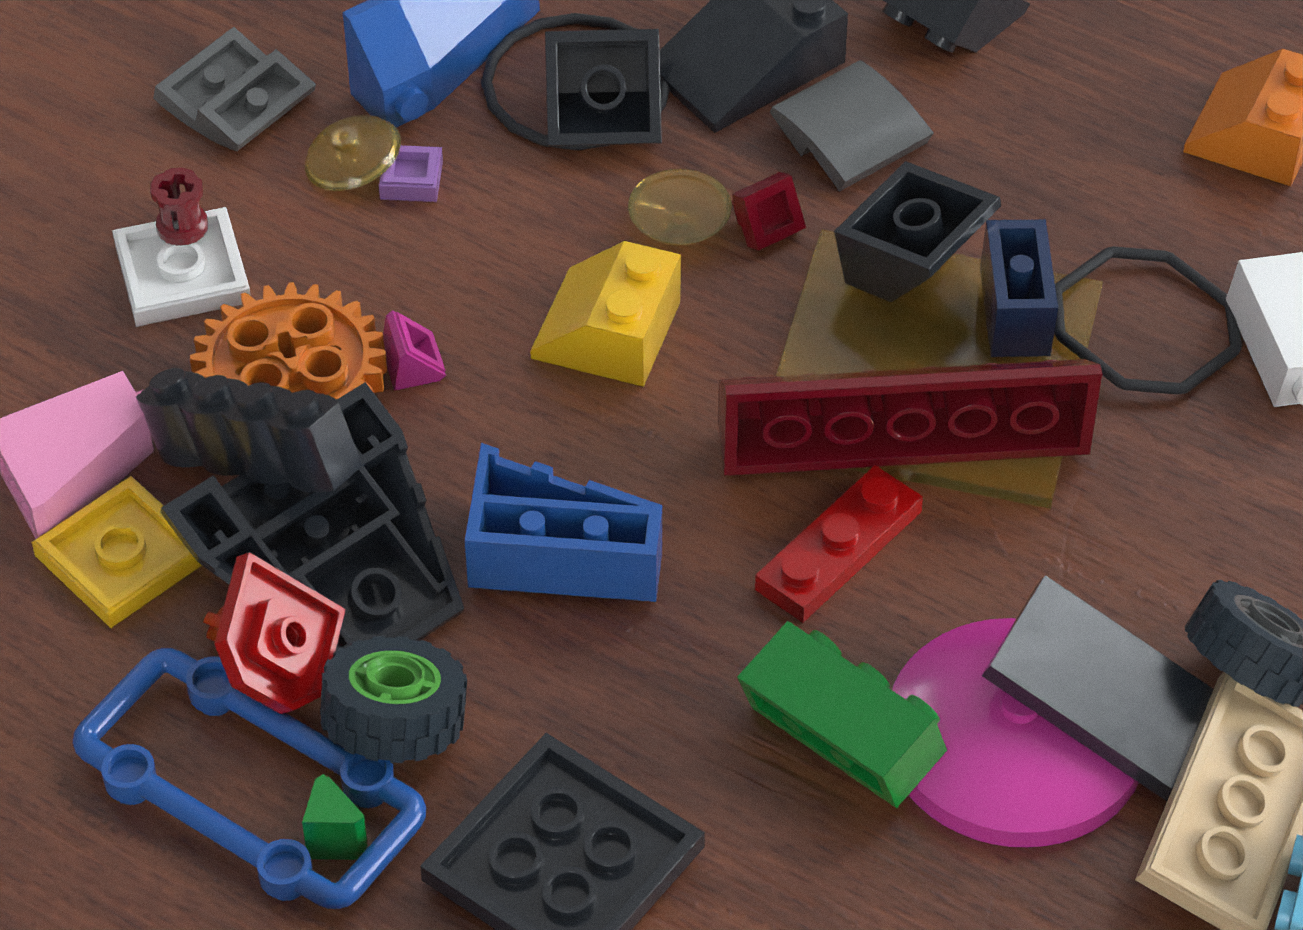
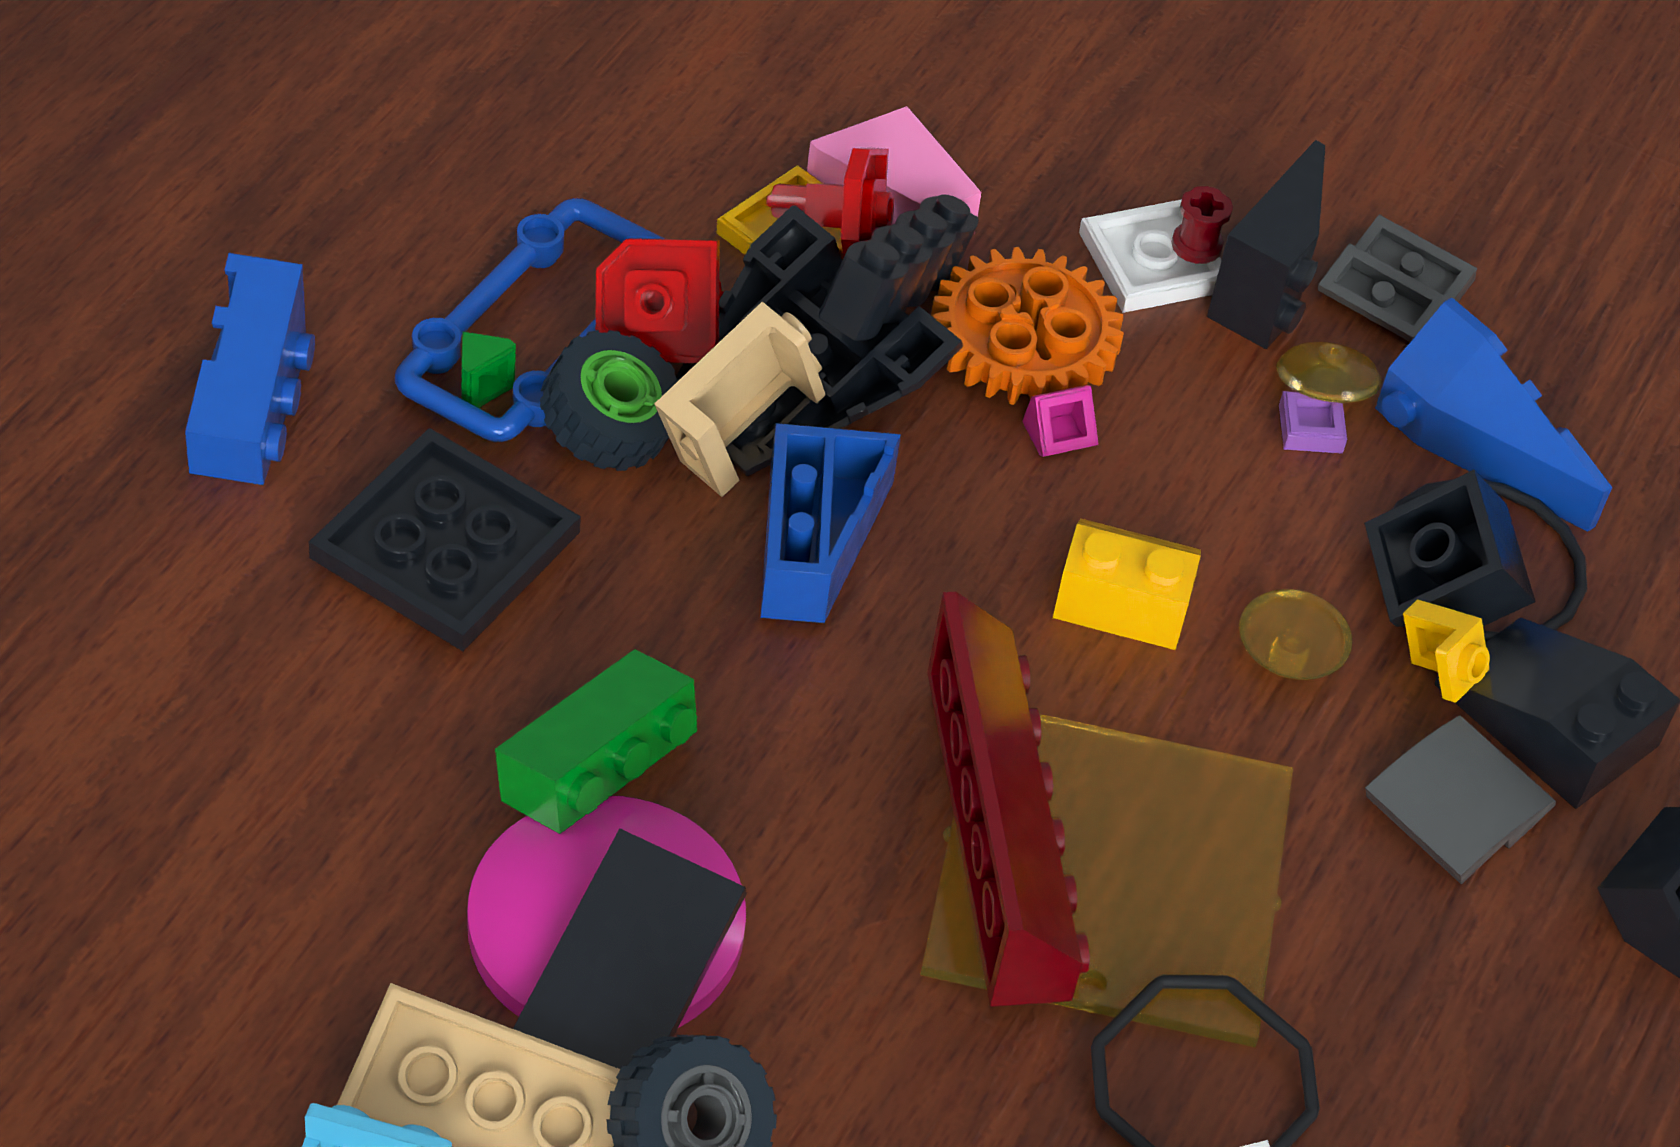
camera: 80 degrees right, 0 degrees up
dark red tile [731,172,807,251] -> none
red plate [755,465,923,623] -> none
black slope [834,161,1001,302] -> none
dark blue brick [980,219,1058,357] -> none
none -> tan panel [654,302,826,497]
none -> red piece [766,148,894,256]
none -> black slope [1207,140,1325,350]
none -> yellow bracket [1403,599,1490,703]

